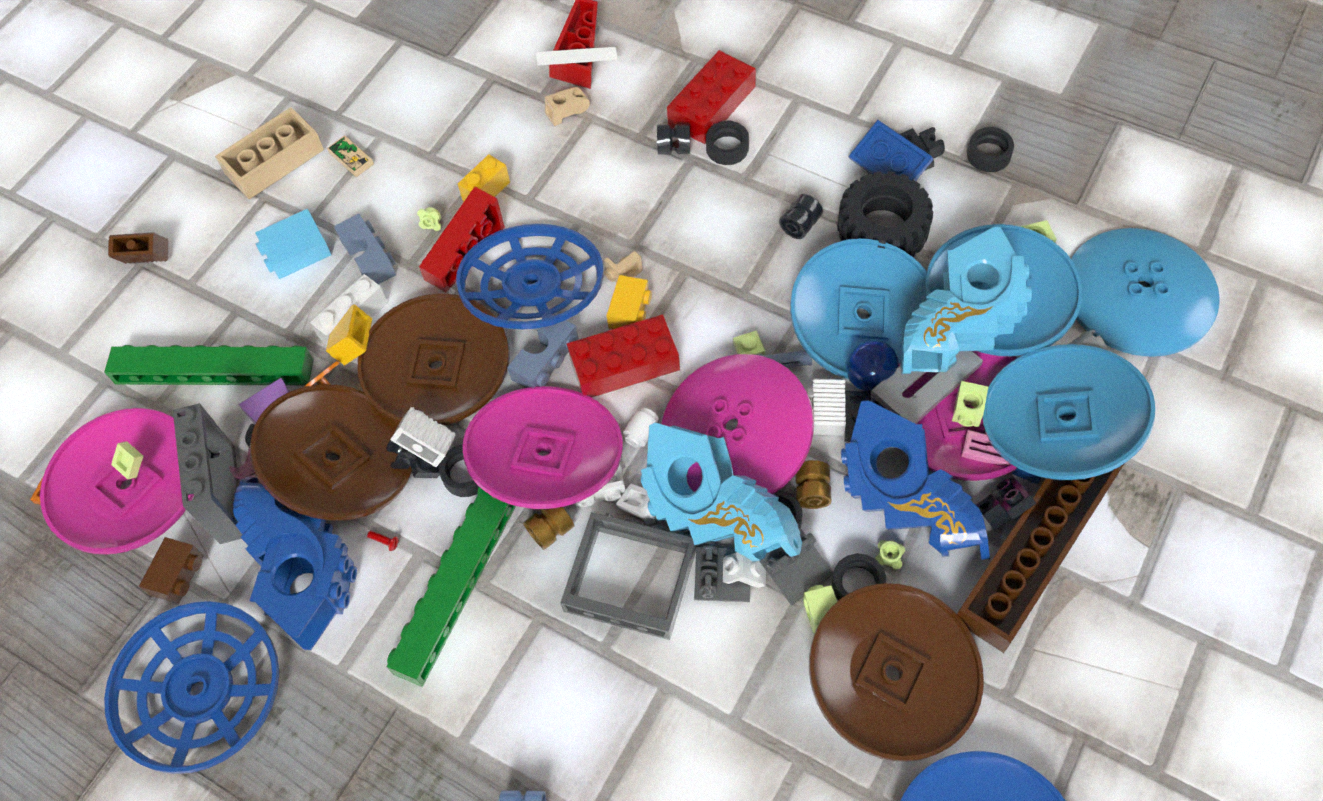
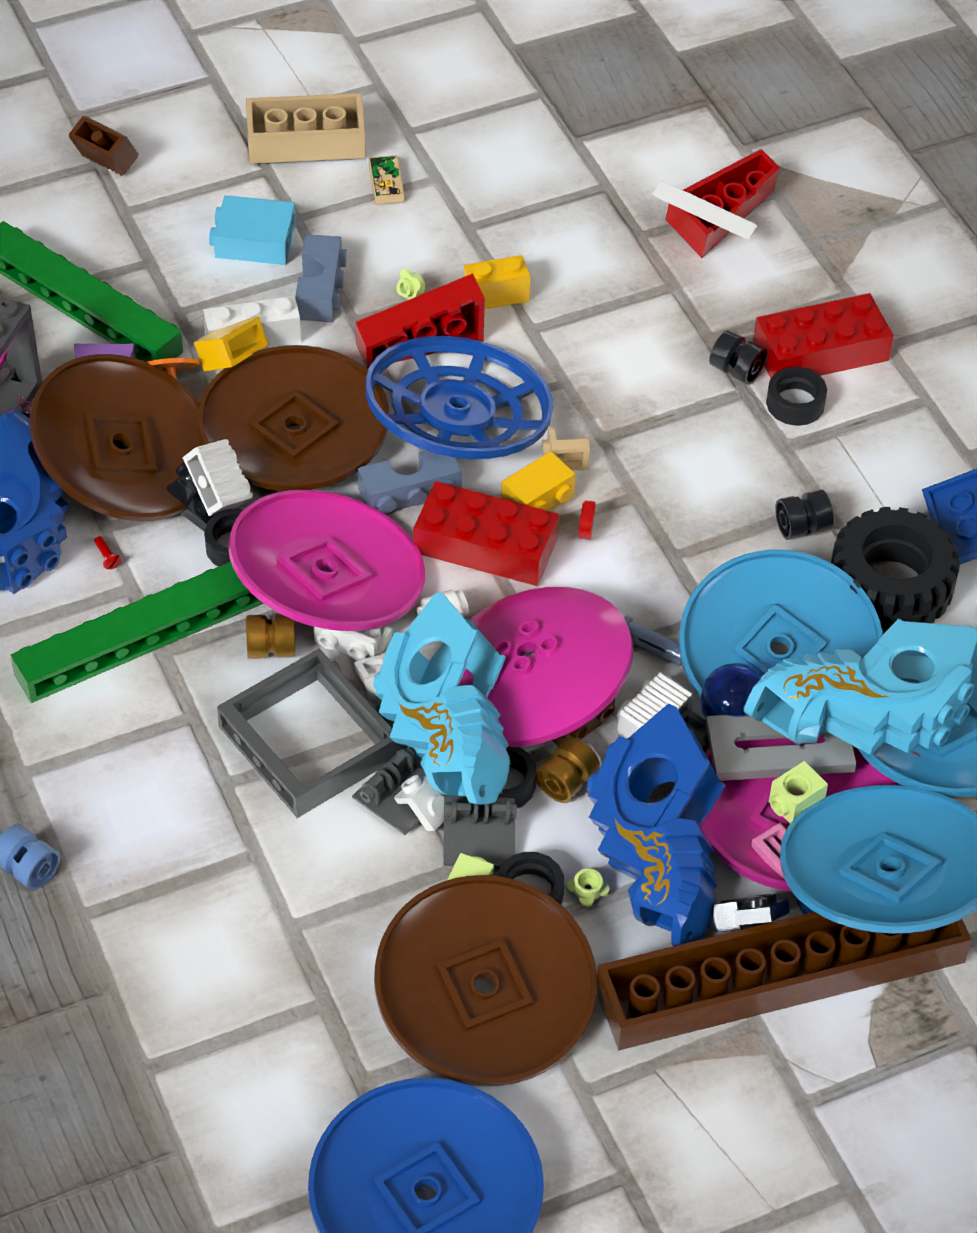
camera: 30 degrees right, 10 degrees down
tan leg [545,87,590,126] -> none
yellowish green plate [733,331,765,355] -> none
none -> red tile [578,500,596,540]

